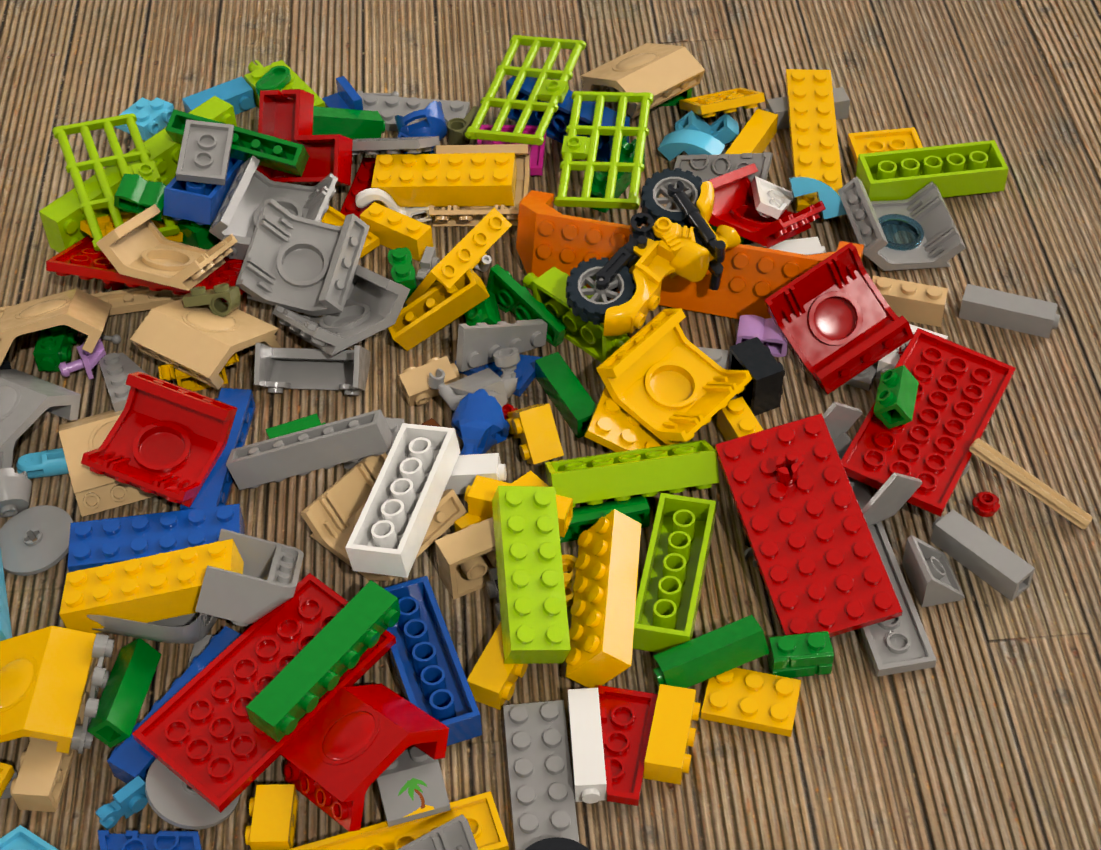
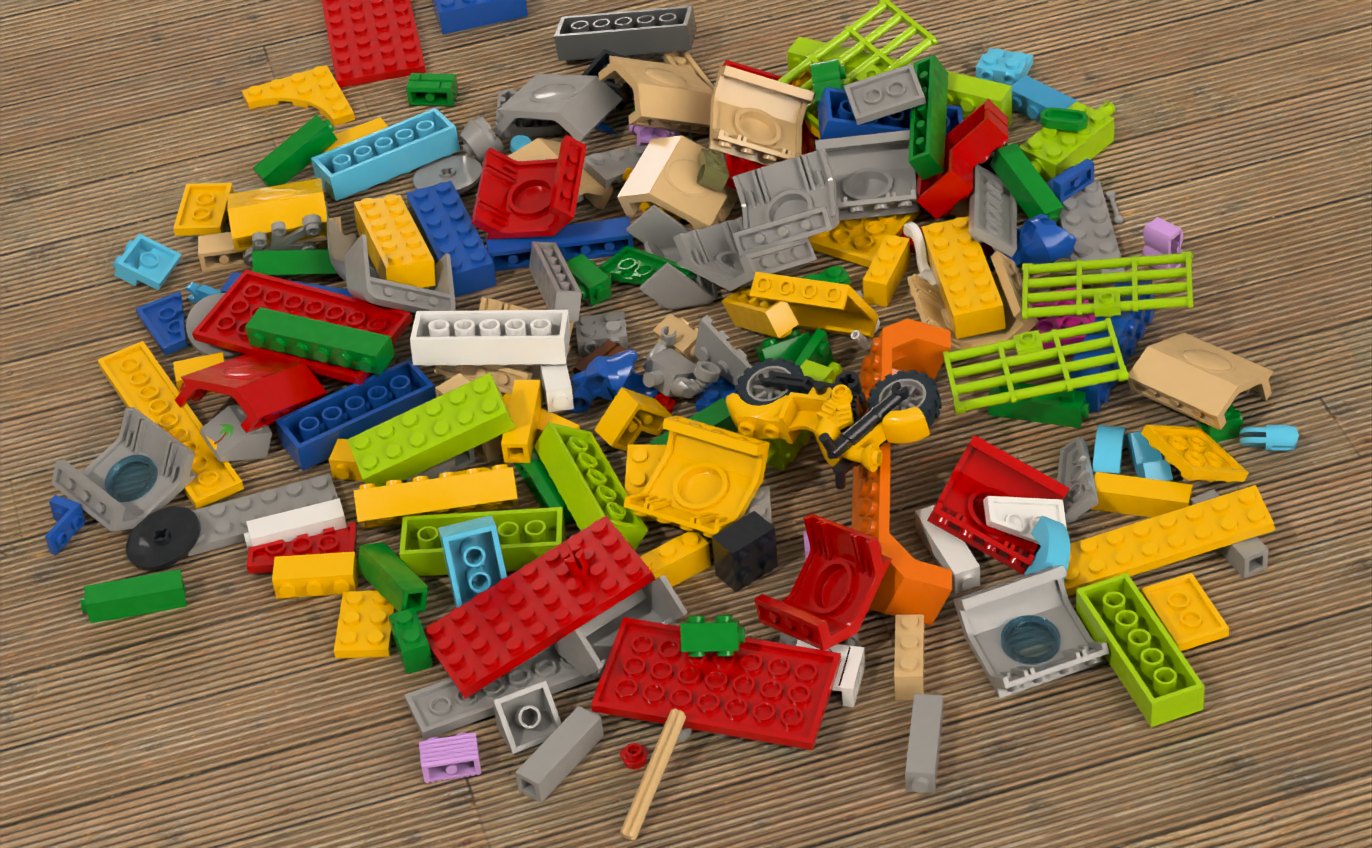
camera: 80 degrees right, 5 degrees down
none -> lavender brick [419,732,481,784]
none -> medium azure brick [438,515,507,608]
none -> green wing [598,245,697,285]
none -> lavender brick [1142,217,1183,269]
none -> medium azure arm [1239,424,1299,451]

